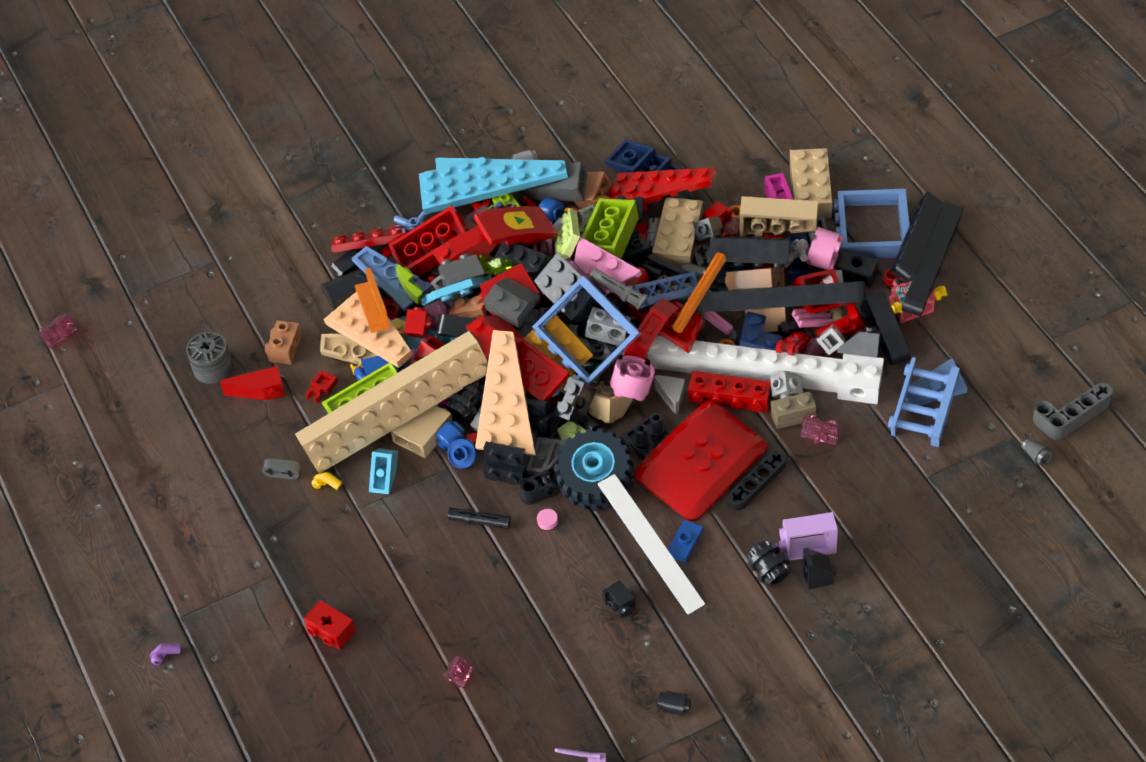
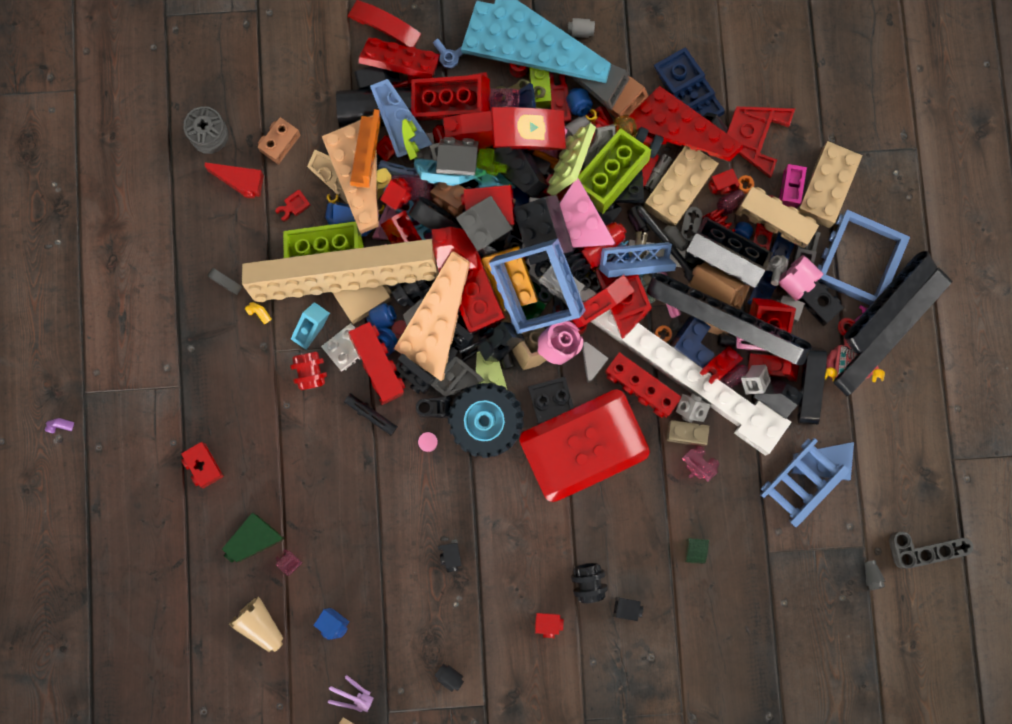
camera: 15 degrees right, 30 degrees up
clear pink hips [39,313,77,349] -> none
light grey pin [589,267,648,311] -> none
white sticker [598,474,705,614] -> none
blue plate [668,520,703,563] -> none
orange axle [672,252,726,333] -> none
black brick [693,216,724,241] -> none
black beam [728,451,786,510] -> none
lavender window [779,512,838,560] -> none
none -> dark green slope [222,513,285,563]
none -> tan cone [229,597,283,652]
none -> red piece [290,352,327,390]
none -> blue brick [313,608,350,640]
none -> white hinge [321,323,360,372]
none -> red slope [348,0,421,47]
none -> red wedge [348,322,405,405]
none -> red brick [535,613,564,638]
none -> clear green brick [685,538,709,564]
none -> red wing [727,106,795,178]

